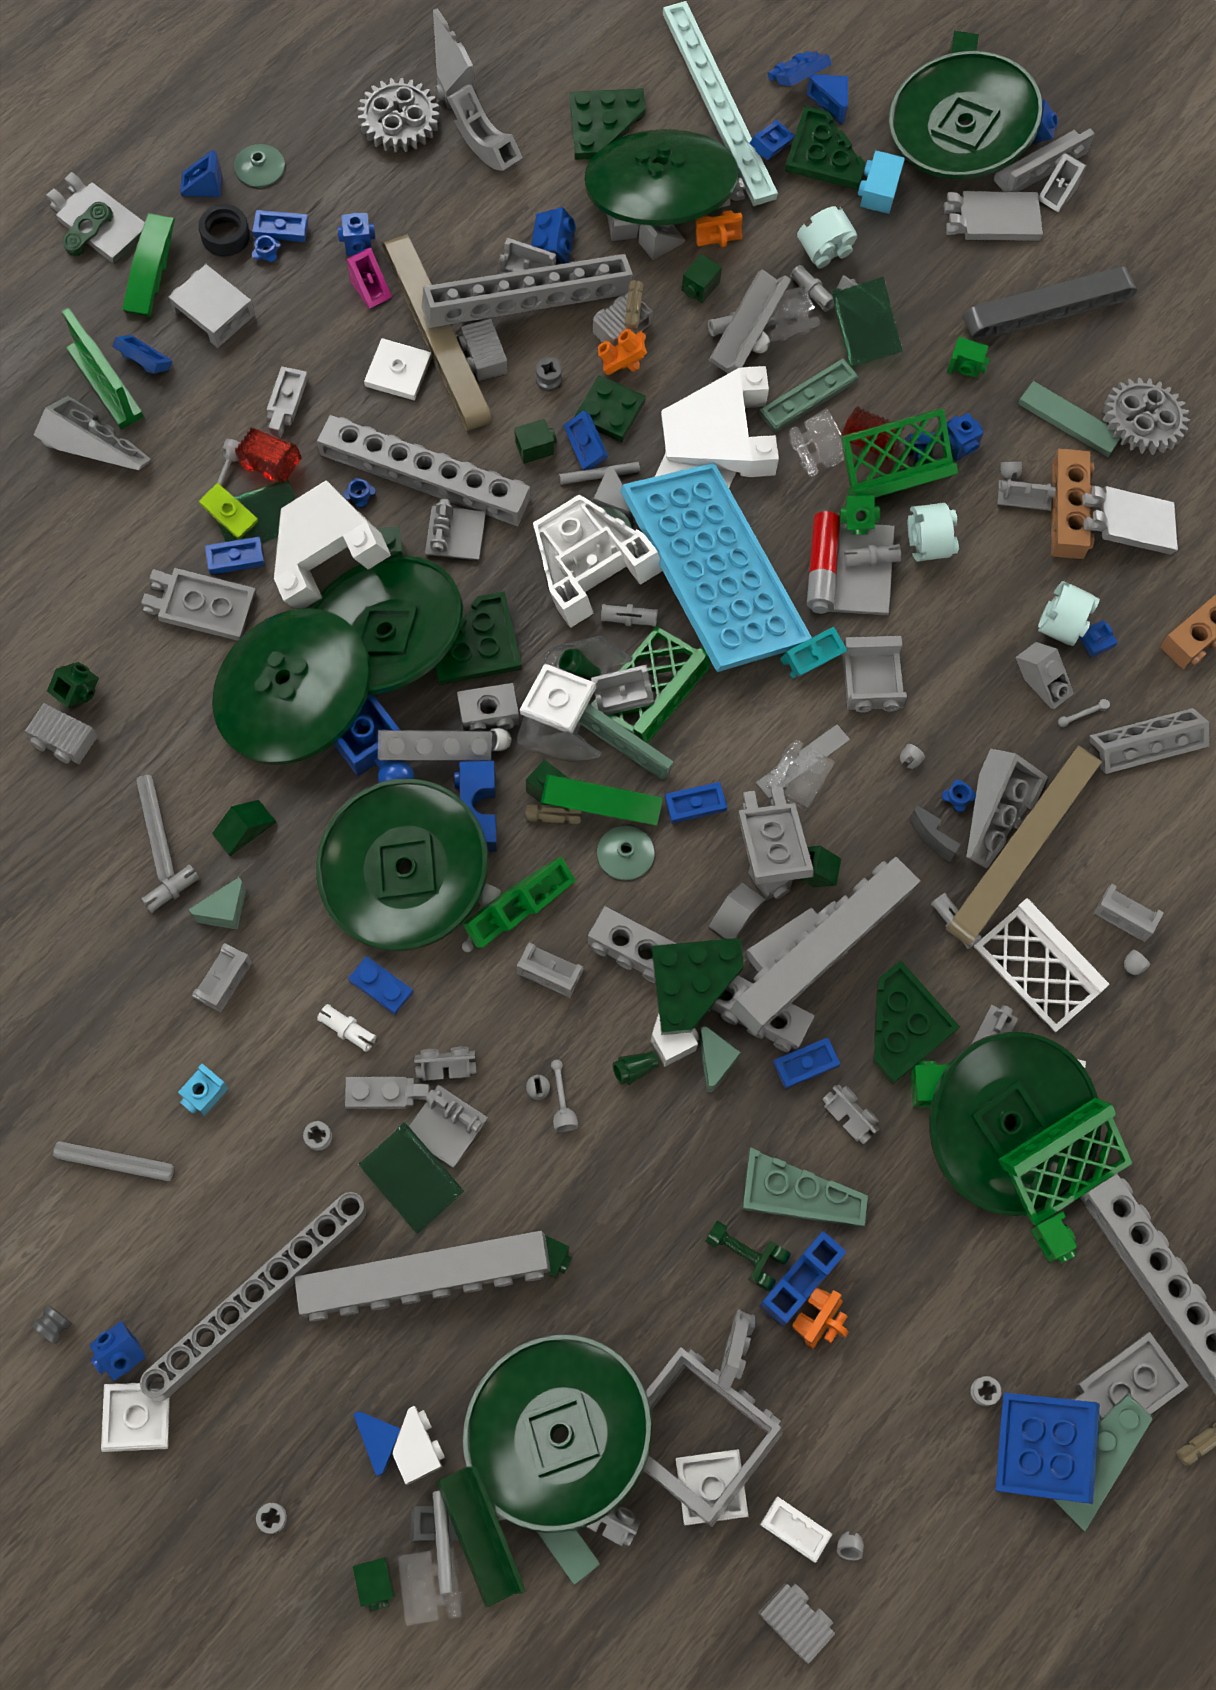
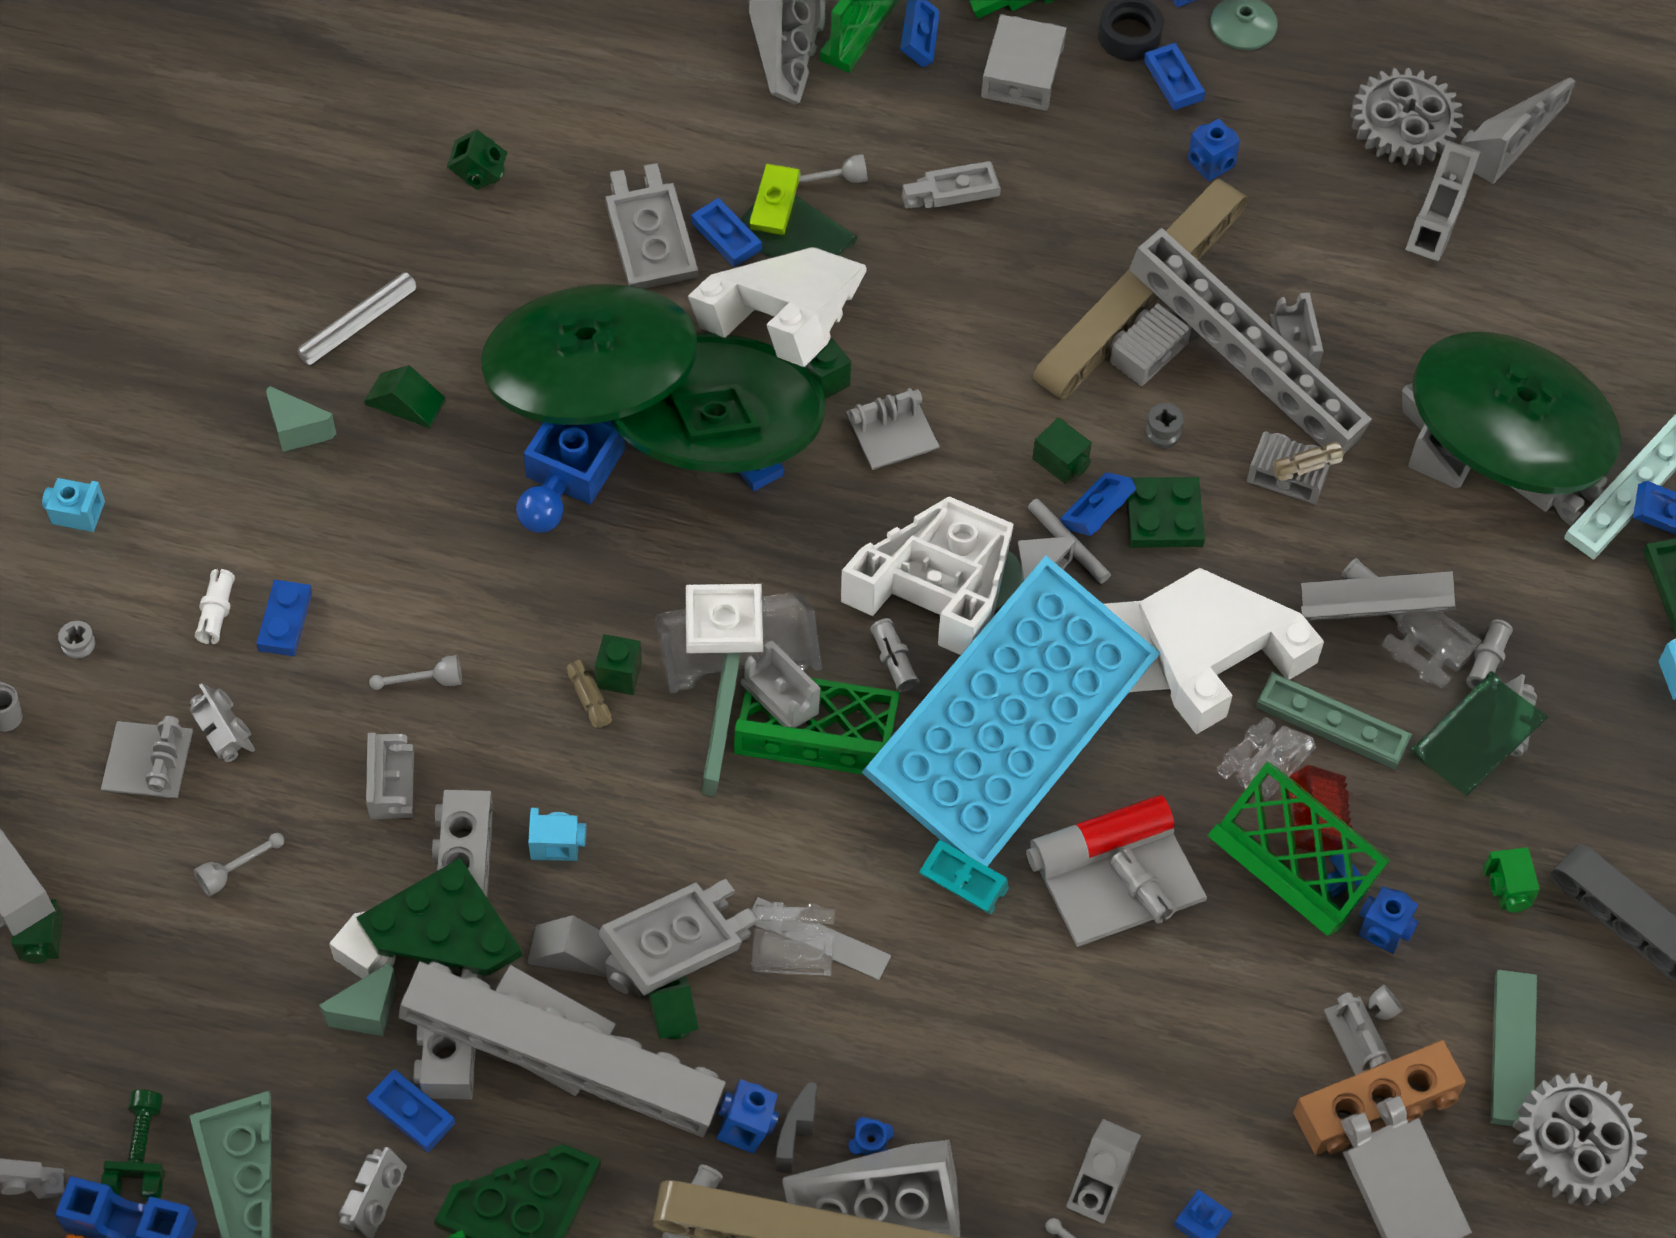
camera: 65 degrees right, 10 degrees down
light grey brick [25,703,97,764] -> none
light grey pin [140,864,200,914] -> none
light grey hinge [192,943,252,1013] -> none
clear red brick [235,427,302,483] -> none
blue plate [252,235,280,262] -> none
dark green dish [316,779,488,951] -> none
light grey brick [317,415,530,526] -> none
blue plate [343,478,376,508] -> none
light grey hinge [345,1077,430,1109] -> none
dark pink slope [347,248,392,308] -> none
clear green piece [358,1122,464,1234] -> none
white plate [364,338,432,401] -> none
light grey plate [378,730,492,760] -> none
dark green plate [435,591,521,685] -> none
blue arch [454,761,497,852] -> none
light grey brick [457,683,519,731] -> none
green slope [462,857,576,948] -> none
white hinge [490,728,512,751] -> none
light grey hinge [526,1075,550,1100] -> none
blue bracket [531,207,576,264] -> none
green slope [541,774,663,825] -> none
dark green cone [559,649,601,681] -> none
dark green plate [569,88,646,160] -> none
sand green dish [597,826,654,881] -> none
orange hips [598,329,647,375] -> none
dark green cone [612,1051,659,1085] -> none
blue plate [664,782,727,824] -> none
dark green brick [681,254,722,303] -> none
orange hips [696,210,743,248] -> none
white hinge [752,331,770,353] -> none
light aqua brick [797,206,858,269] -> none
green brick [840,494,880,535] -> none
light grey panel [842,636,907,712] -> none
light grey hinge [900,744,925,769] -> none
light aqua brick [908,503,959,562] -> none
light aqua brick [1038,581,1100,646] -> none
none -> medium azure brick [528,808,586,861]
none -> blue brick [716,1079,779,1154]

